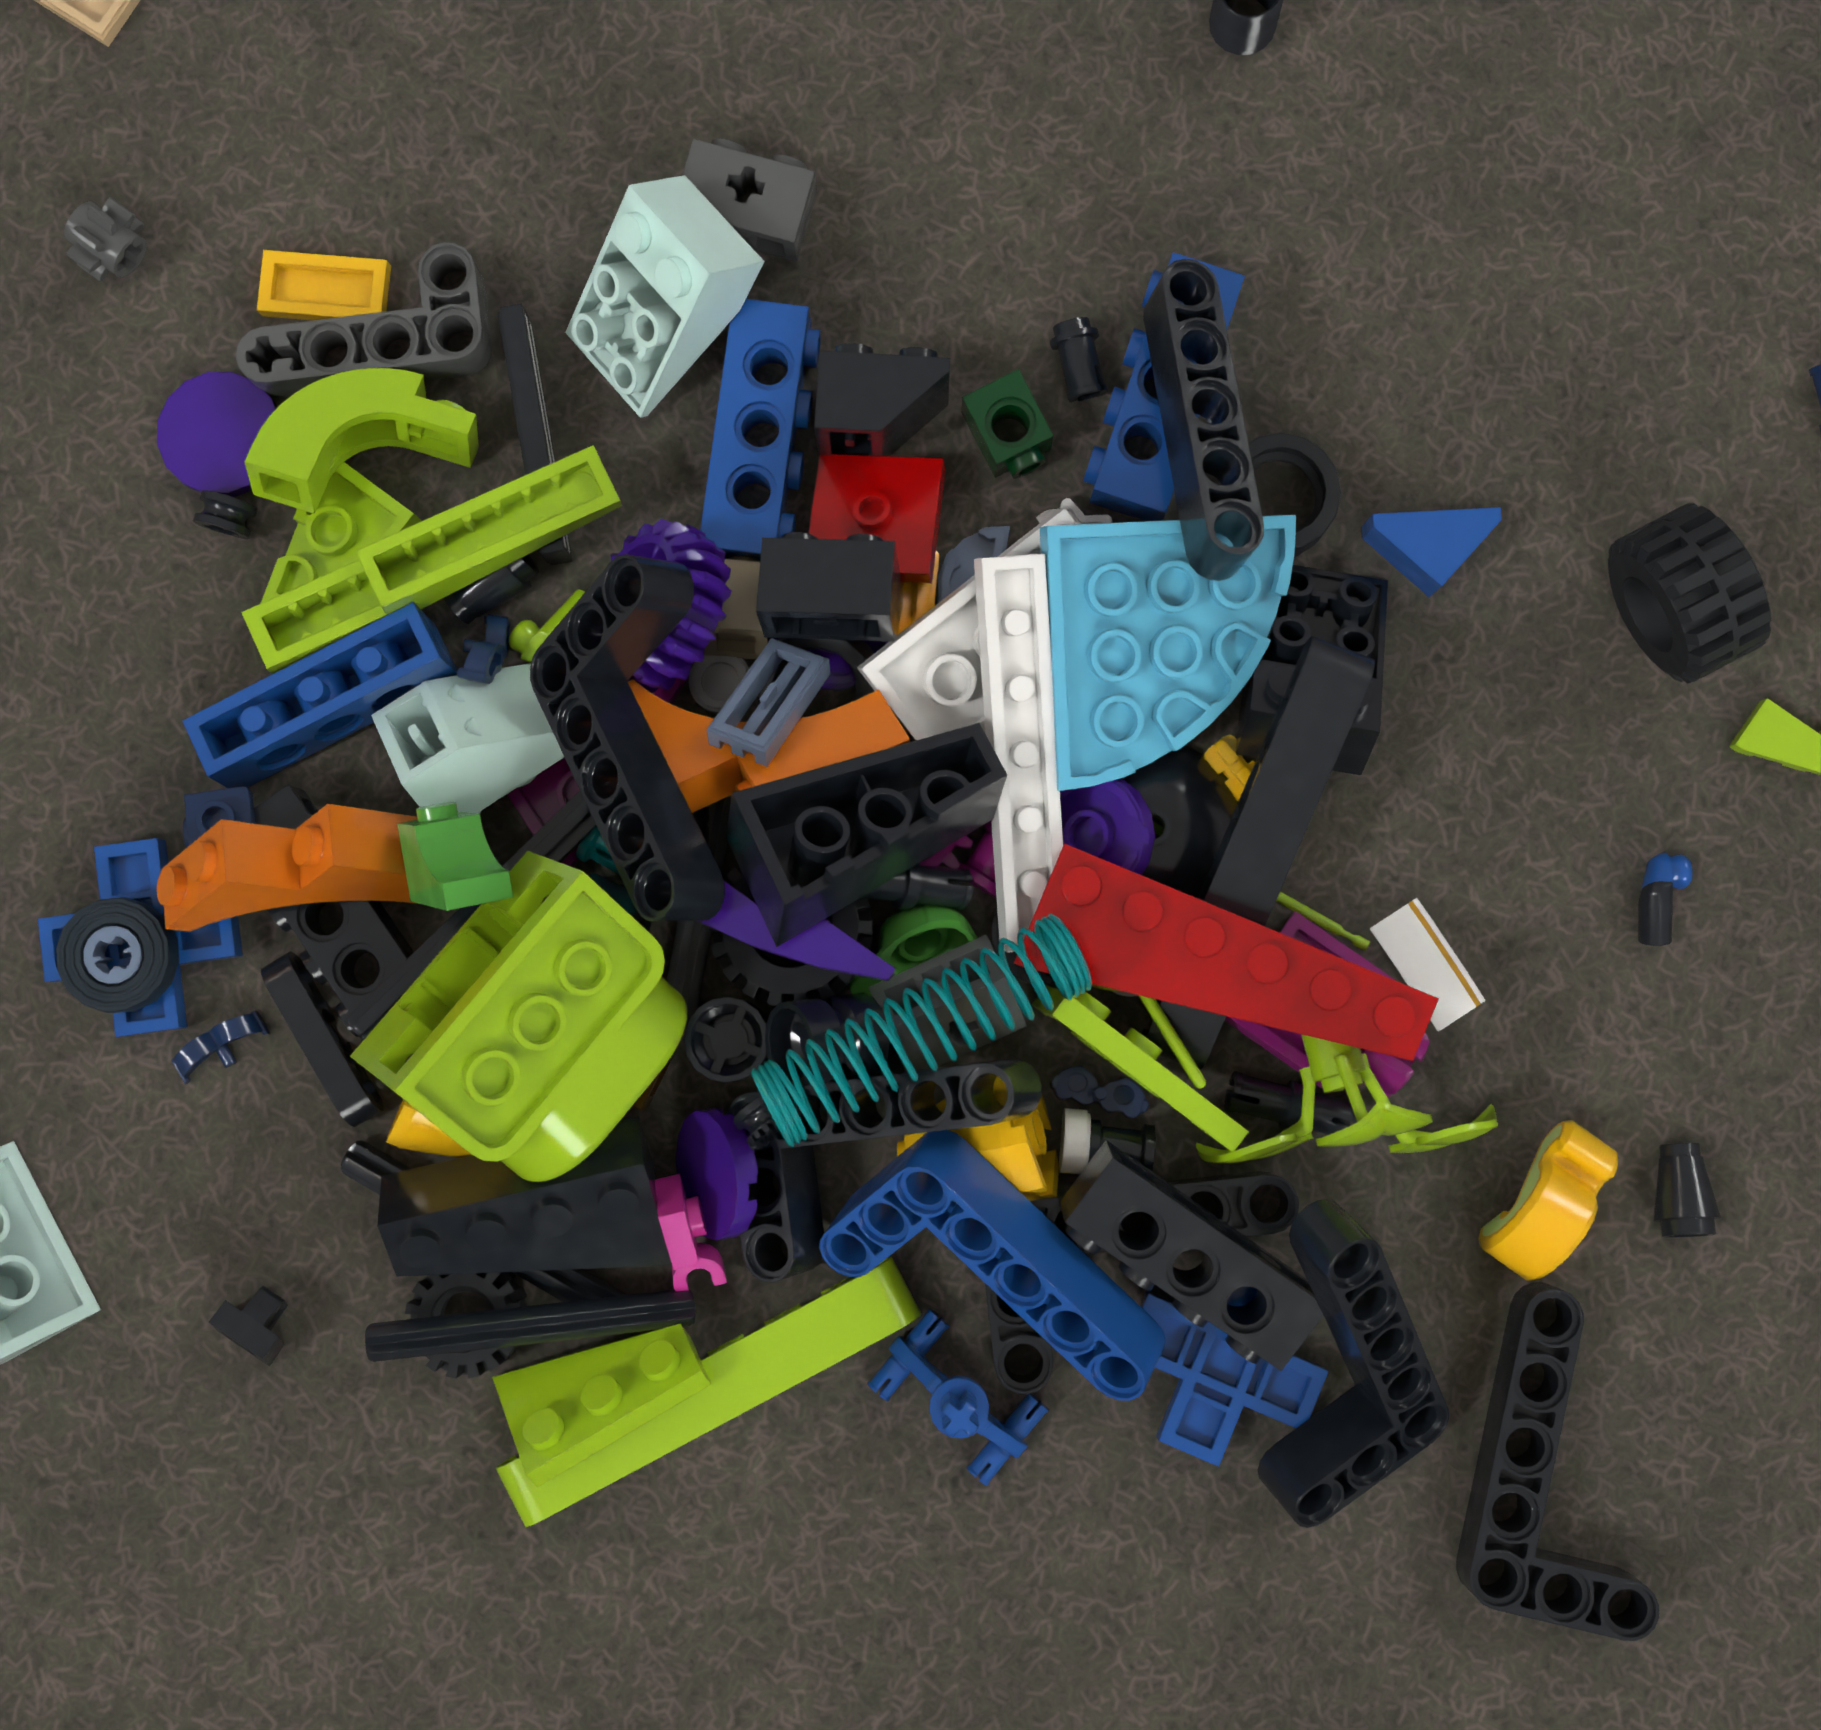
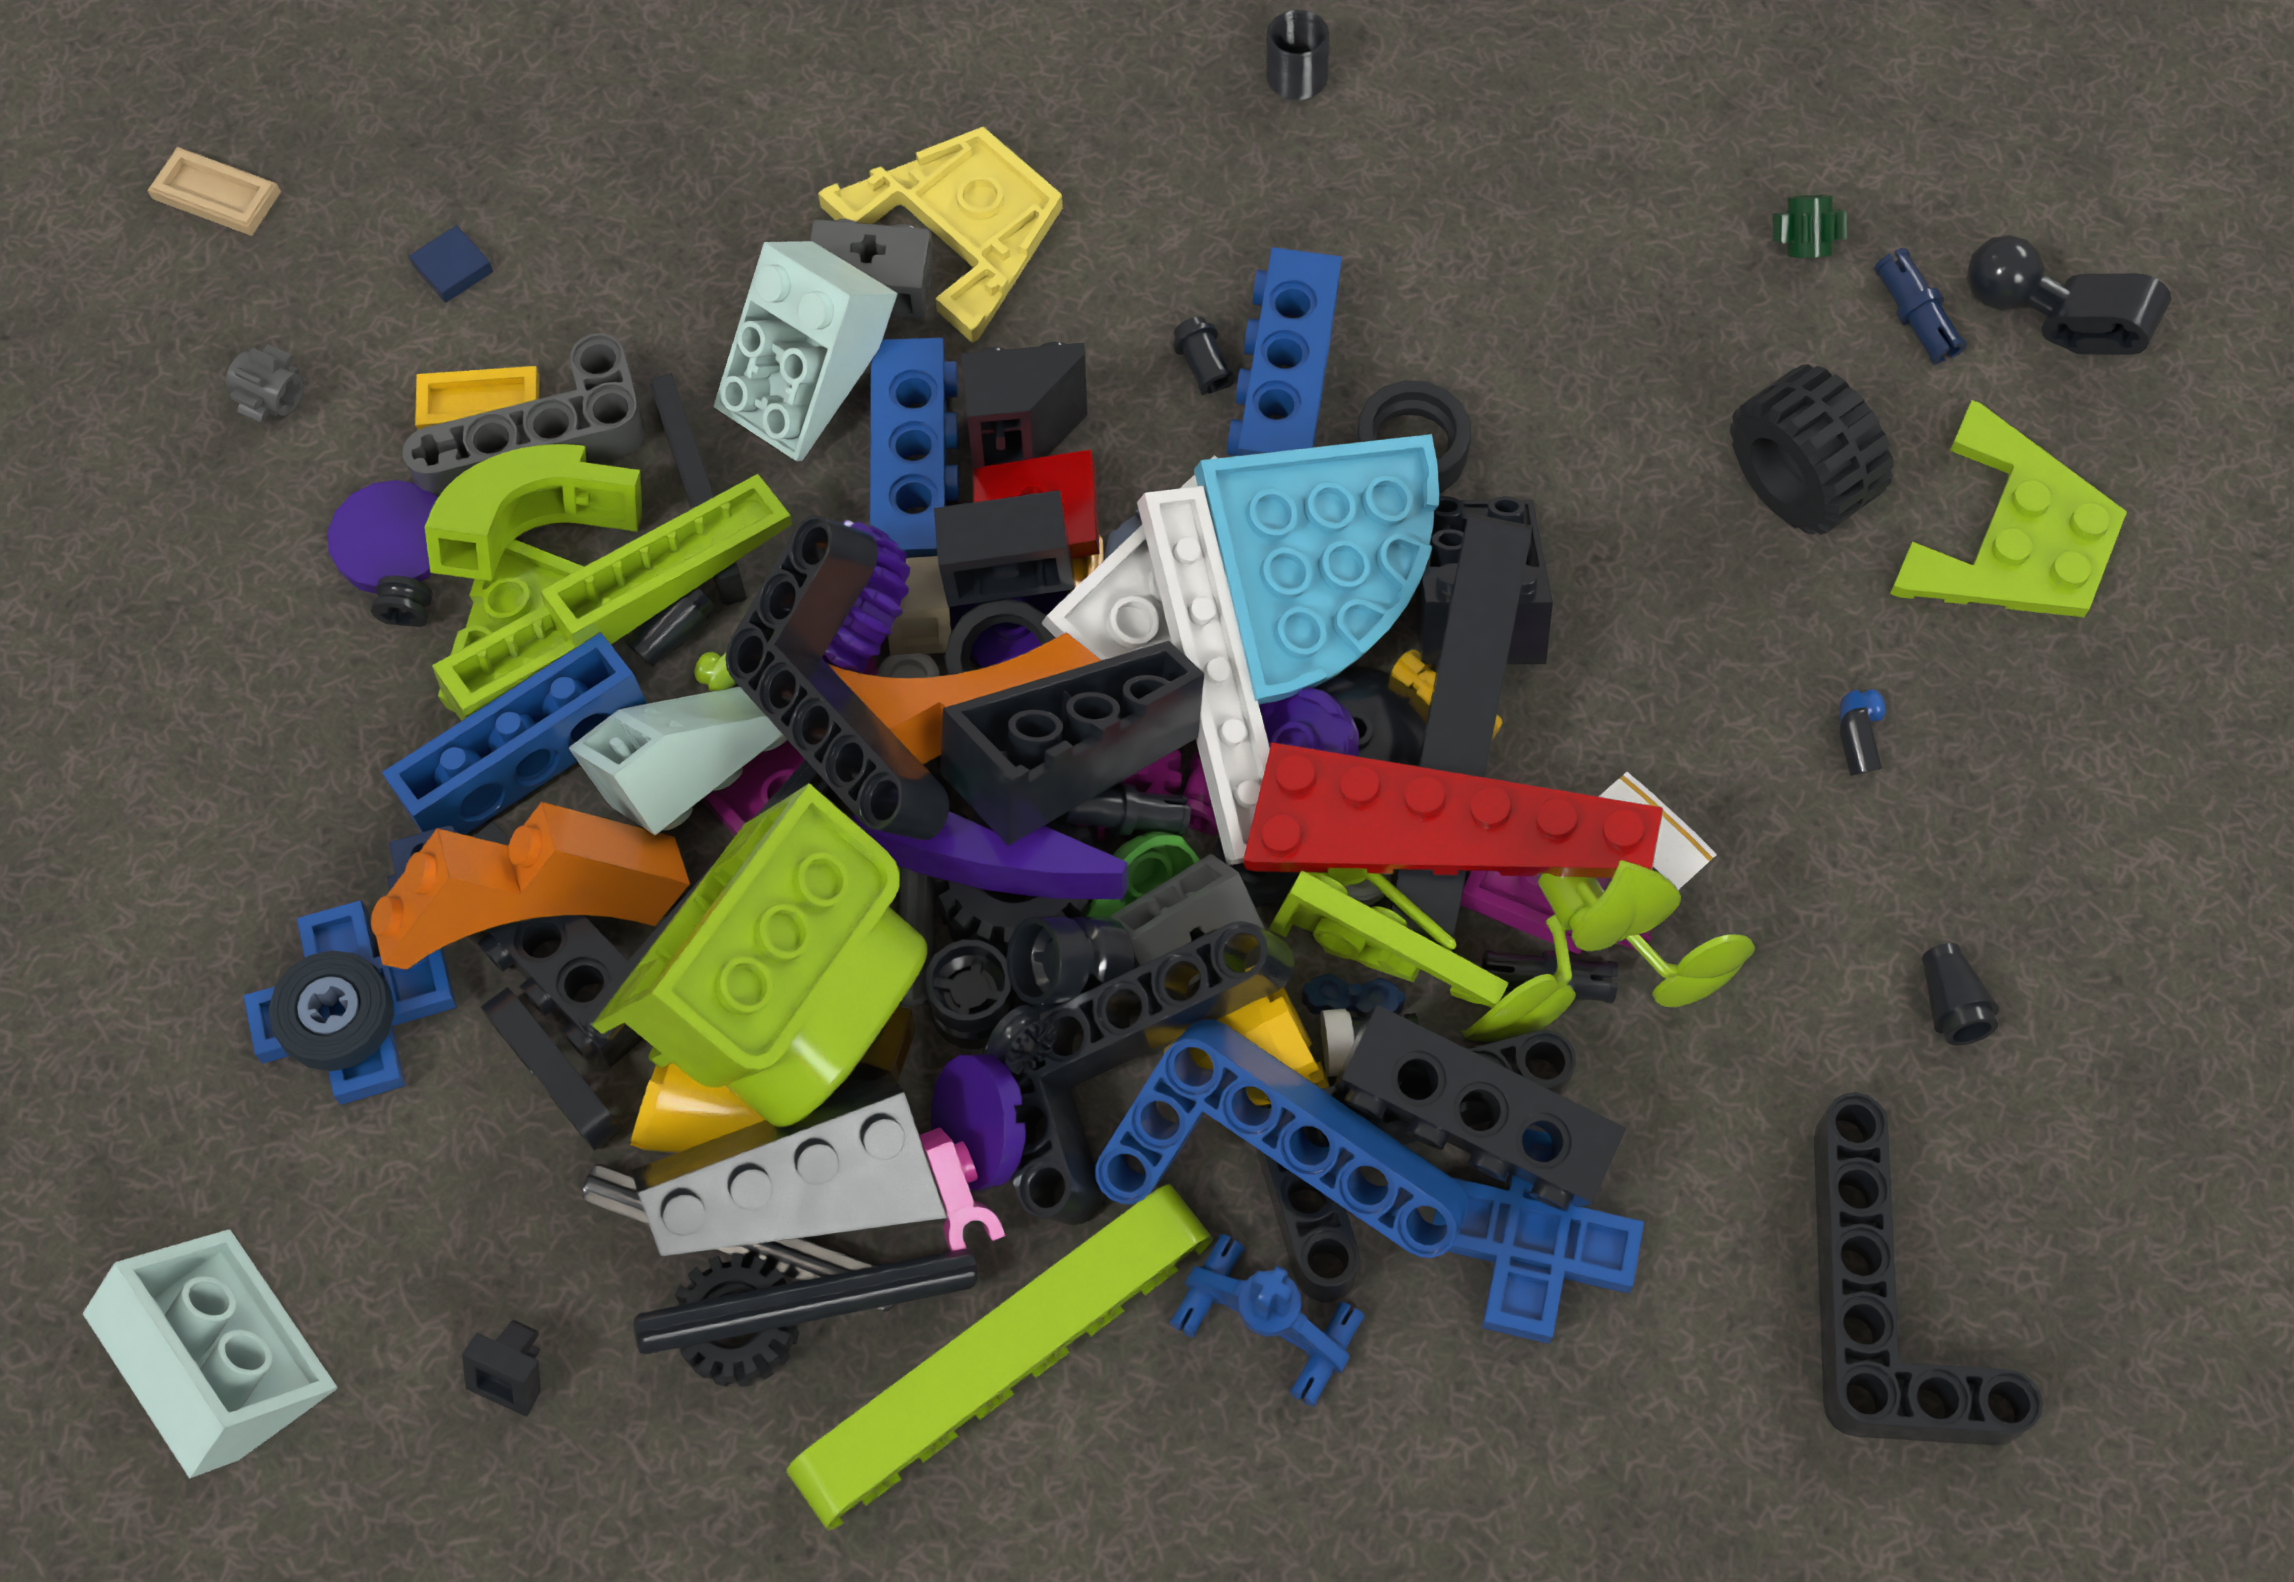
camera: 15 degrees left, 20 degrees down
dark blue piece [171,1011,271,1085] -> none
bright green arch [397,802,513,911] -> none
dark blue piece [457,614,510,684] -> none
lime wing [492,1324,711,1488] -> none
sand blue tile [706,638,830,767] -> none
teal piece [751,913,1092,1147] -> none
dark green brick [961,369,1053,479] -> none
black beam [1143,259,1264,581] -> none
black beam [1257,1199,1449,1528] -> none
blue slope [1362,507,1502,597] -> none
yellow animal [1479,1120,1618,1281] -> none
none -> dark blue tile [409,225,493,303]
none -> light yellow wing [818,127,1063,343]
none -> dark green gear [1773,195,1847,258]

